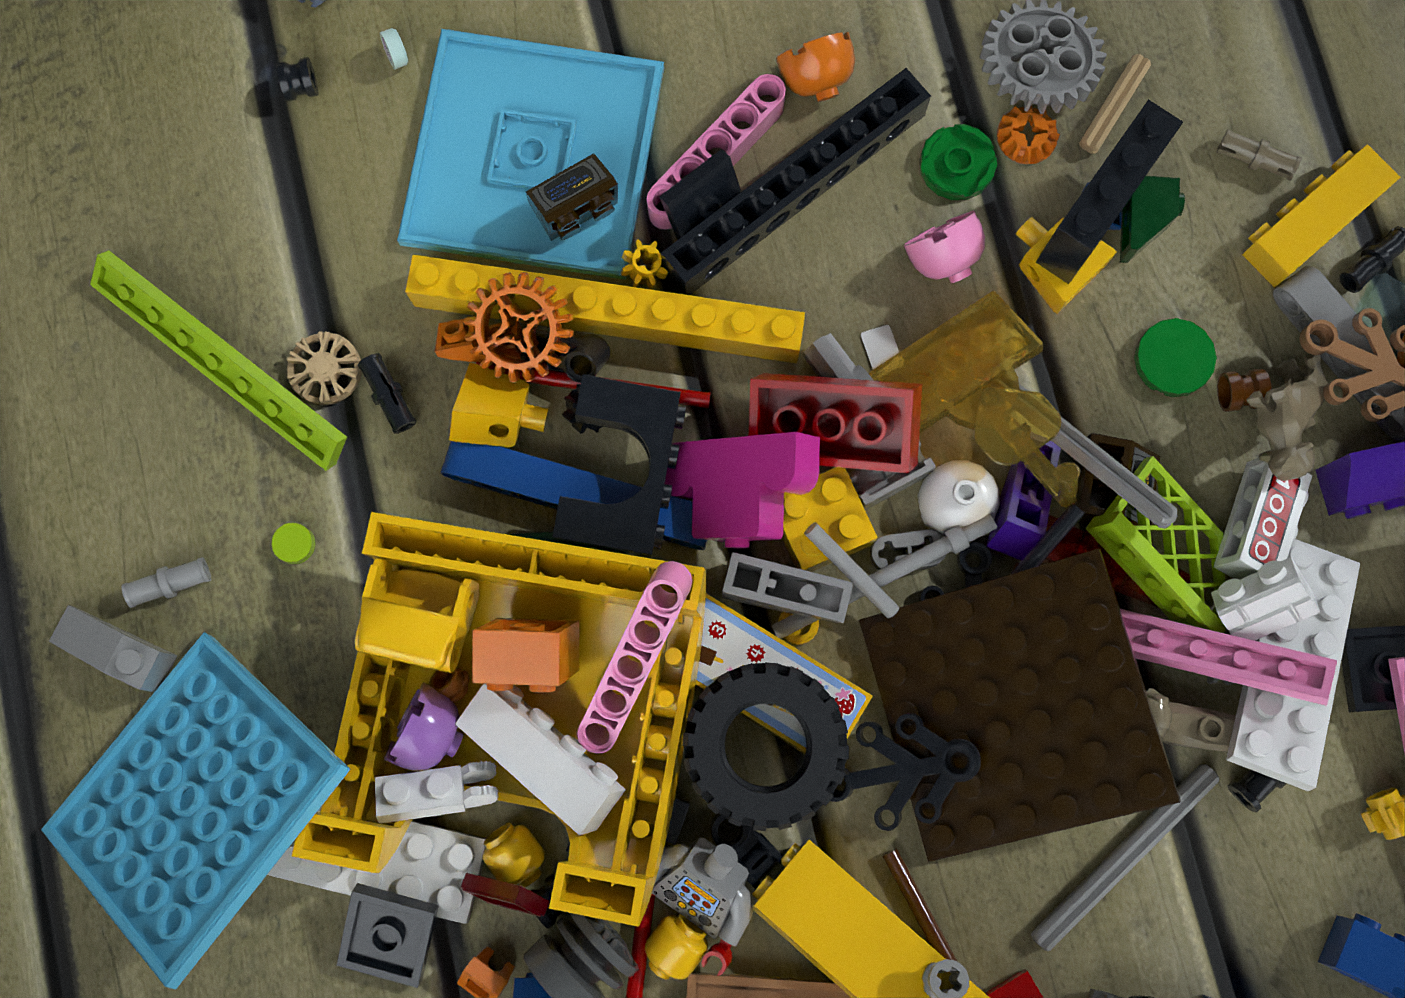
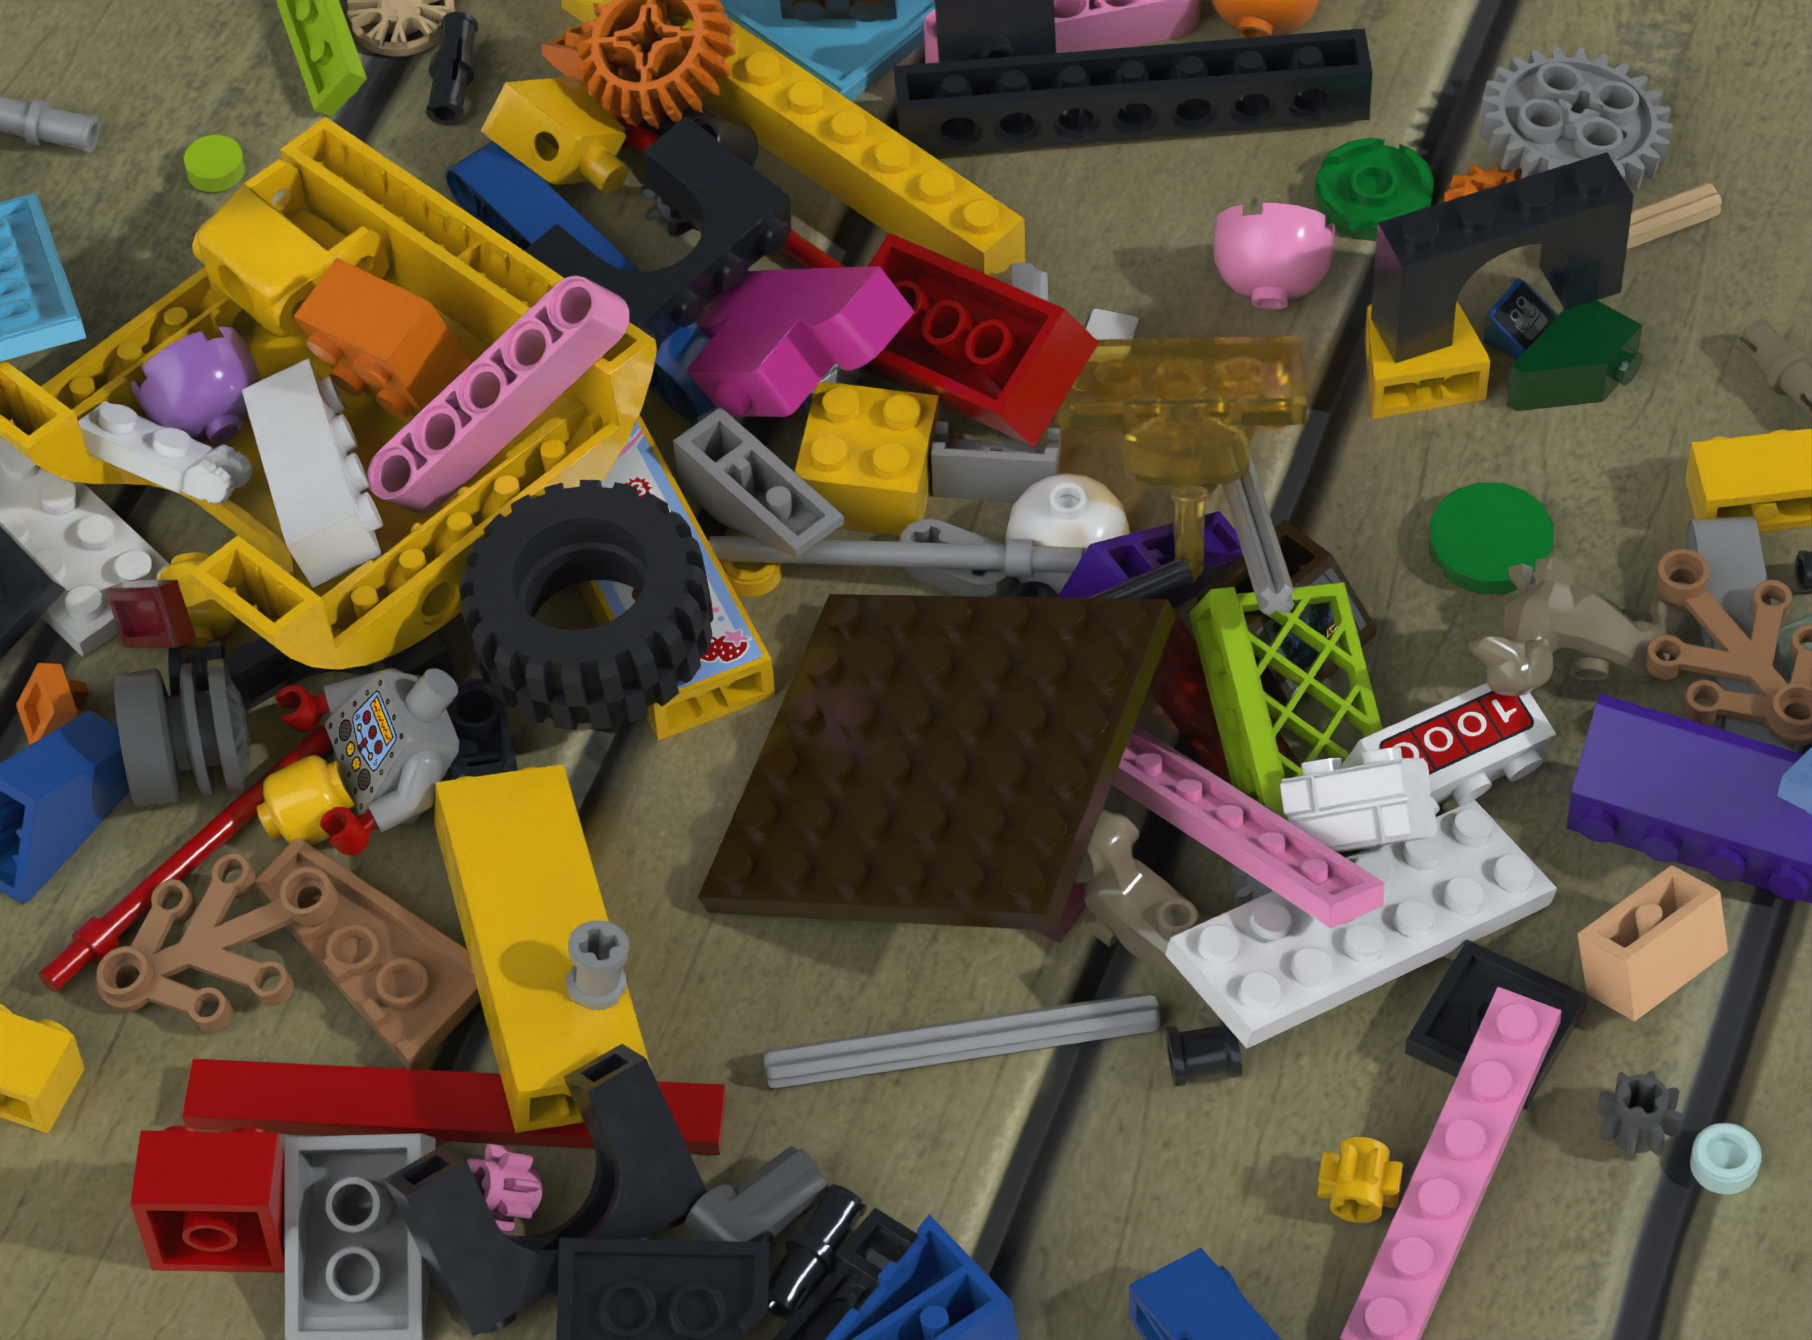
camera: 35 degrees right, 25 degrees down
dark orange plate [429,667,470,703] -> none
yellow gear [621,239,668,290] -> none
light grey bar [804,522,899,618] -> none
black plant [830,713,981,831] -> none
reddish brown bar [882,848,958,962] -> none

